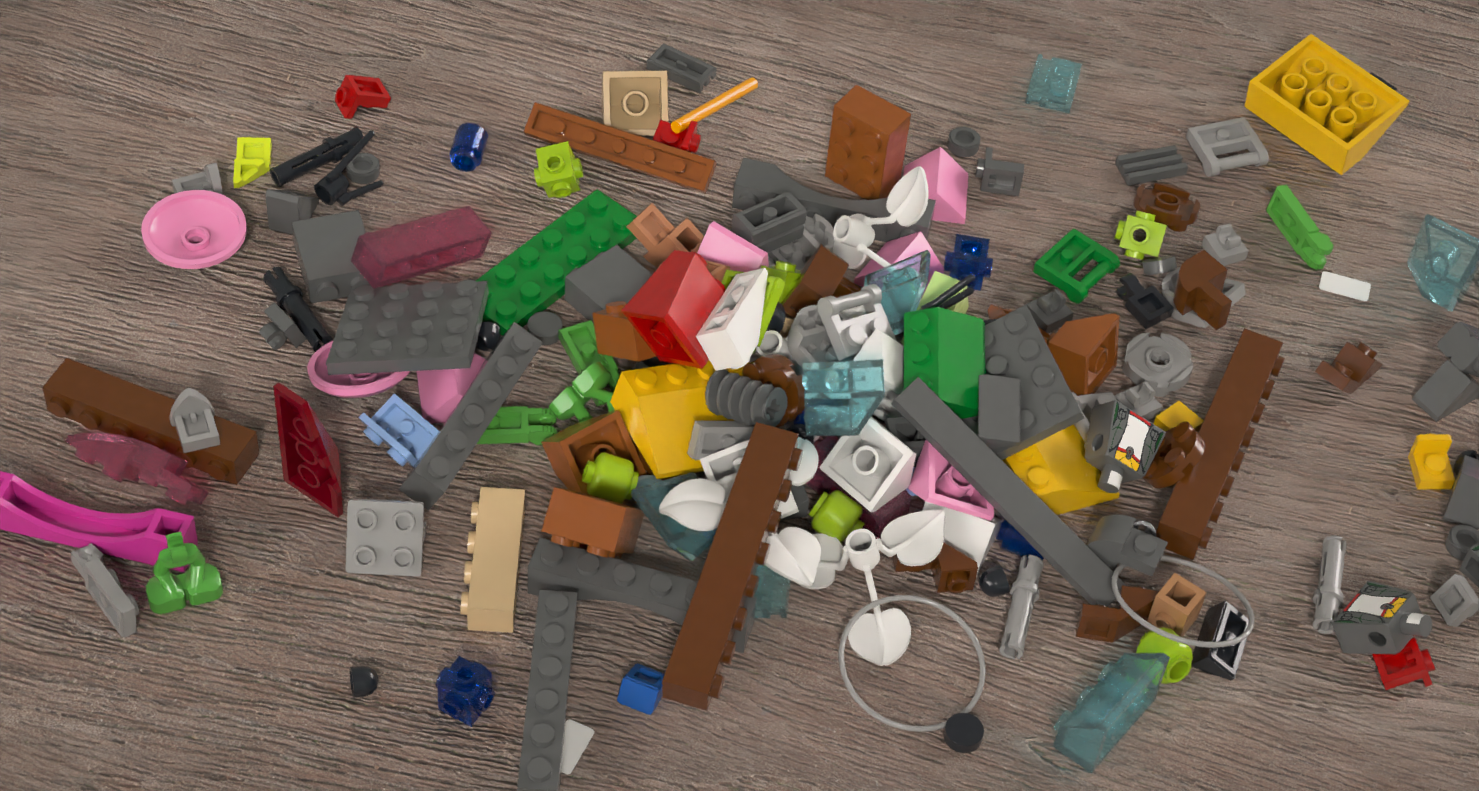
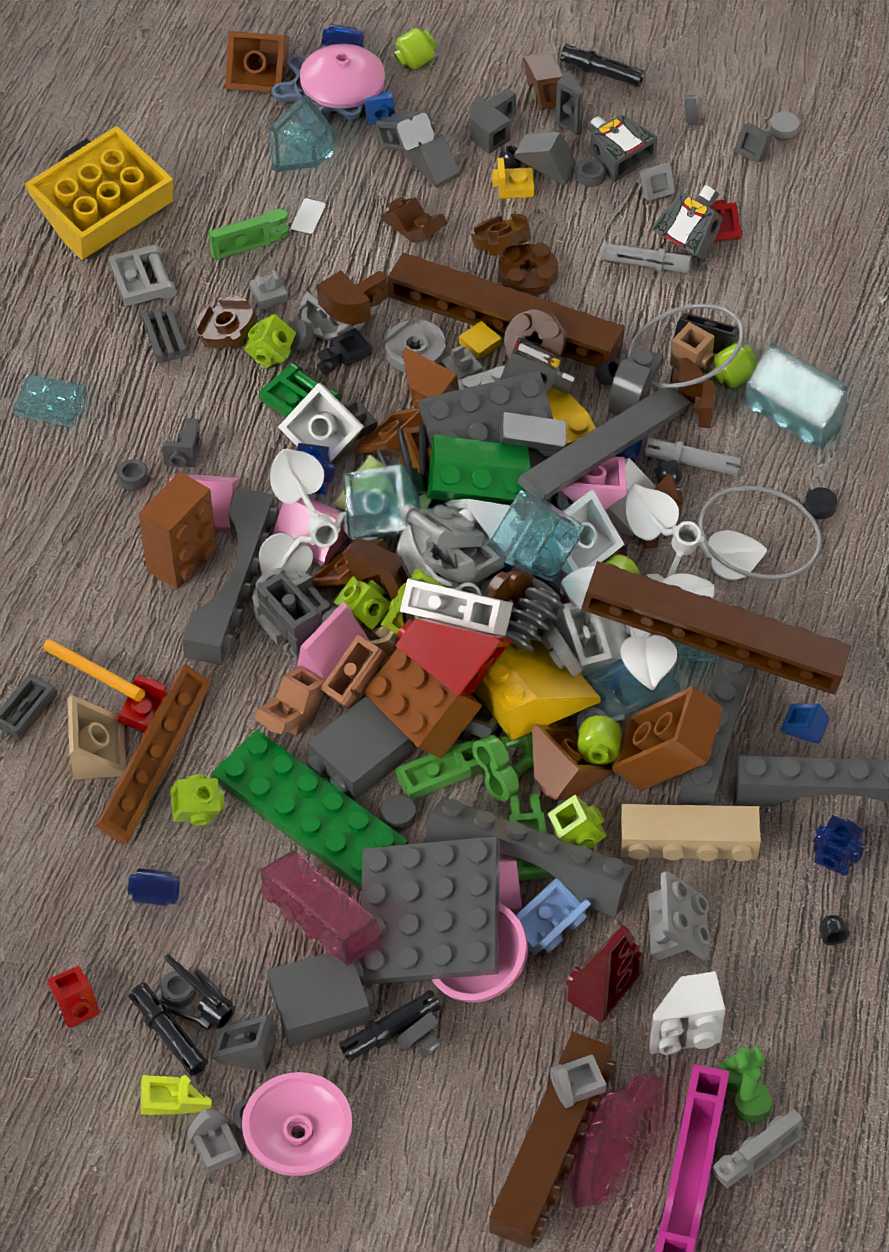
camera: 85 degrees left, 5 degrees up
none -> white slope [278,383,364,470]
none -> reddish brown plate [471,214,532,256]
none -> reddish brown plate [499,243,558,296]
none -> lime brick [548,795,607,849]
none -> white slope [649,971,725,1055]

